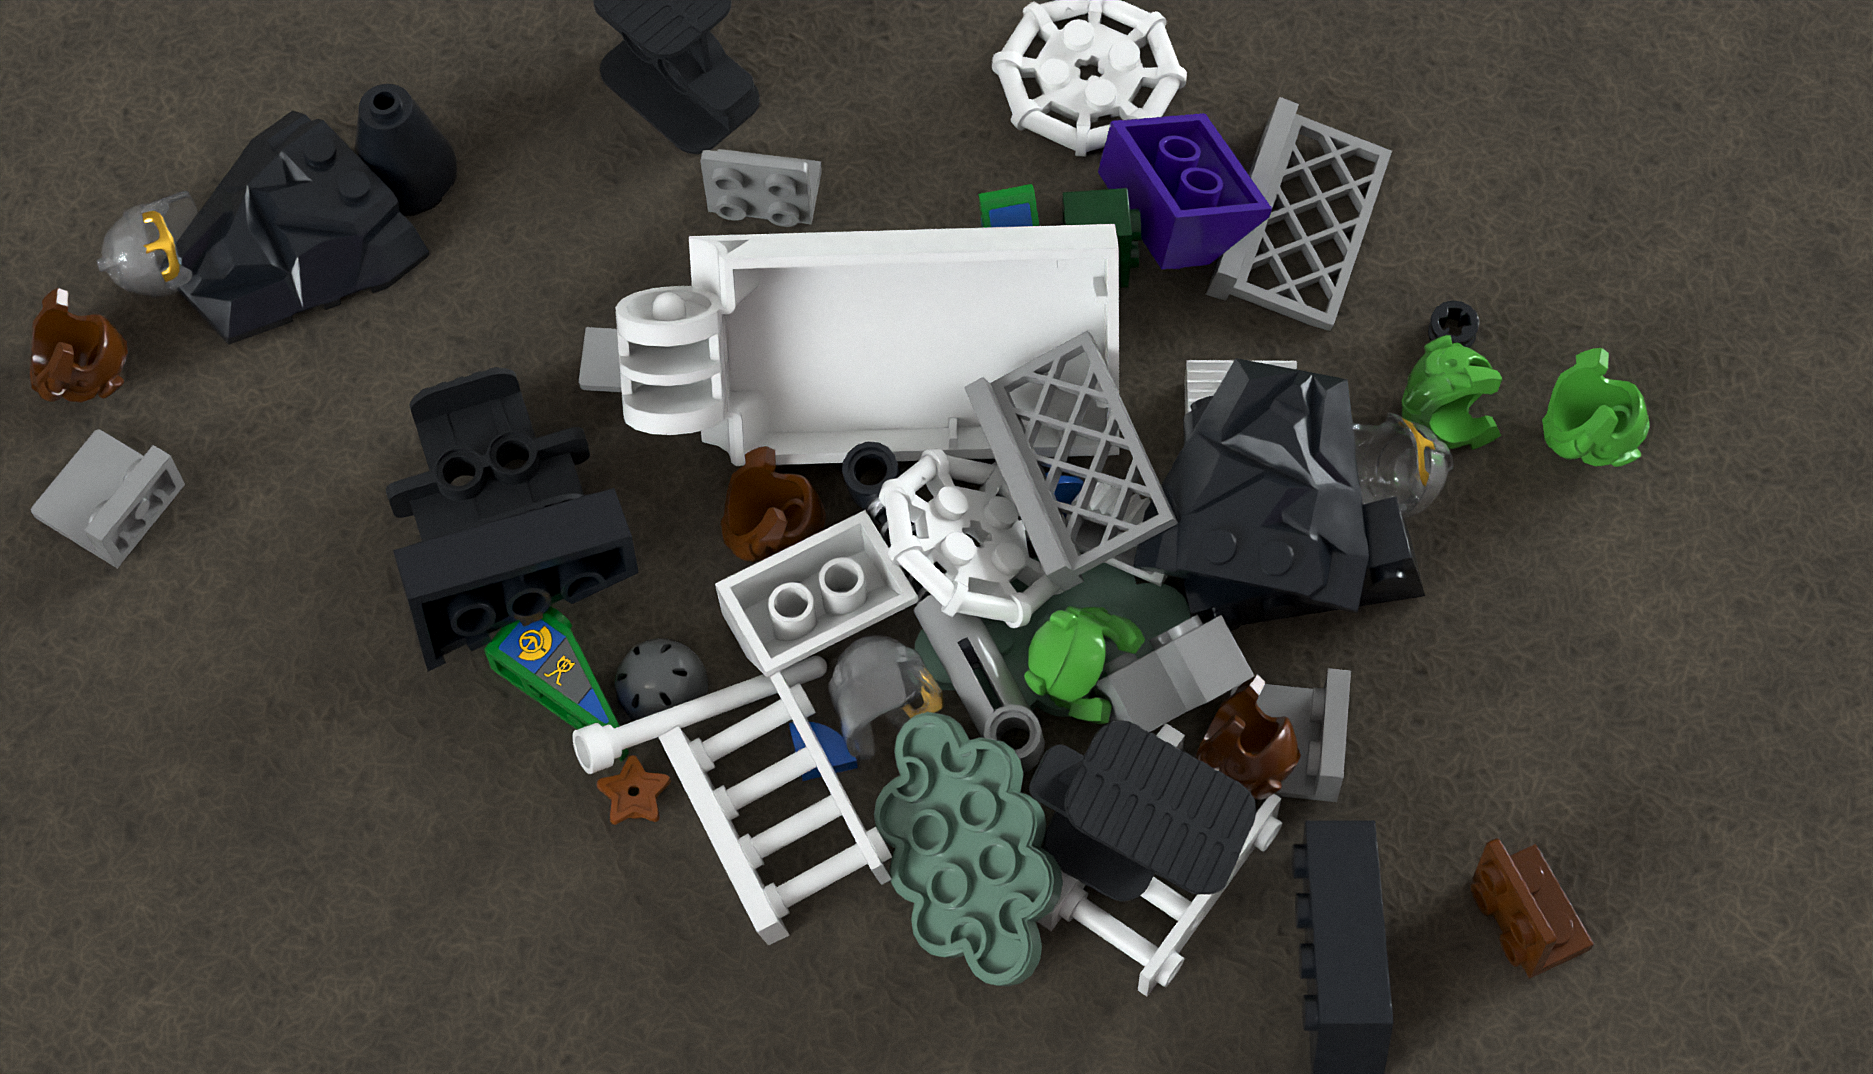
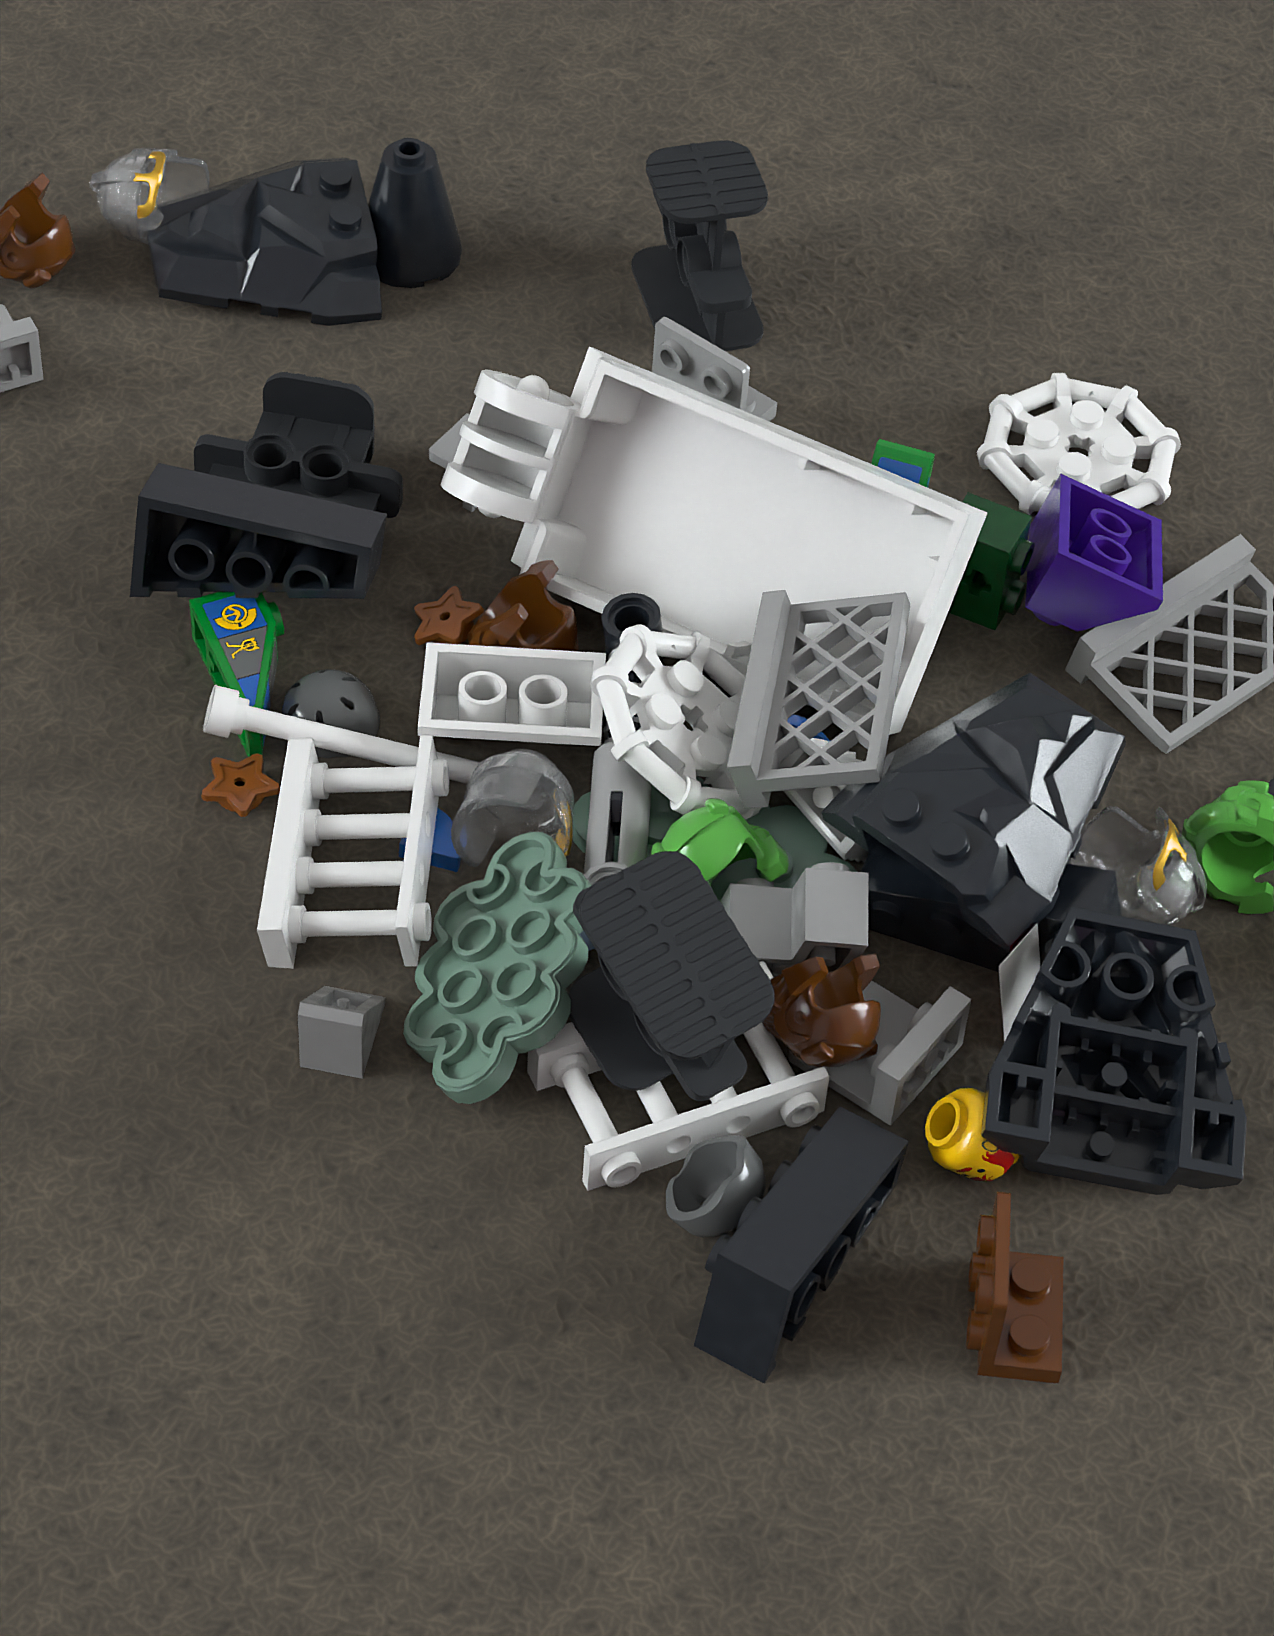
camera: 25 degrees right, 15 degrees down
none -> light grey slope [298,986,386,1079]
none -> dark orange plate [414,586,484,645]
none -> dark grey helmet [666,1135,766,1238]
none -> yellow head [925,1088,1019,1181]
none -> black wedge [981,906,1247,1195]
none -> white sticker [999,923,1040,1042]

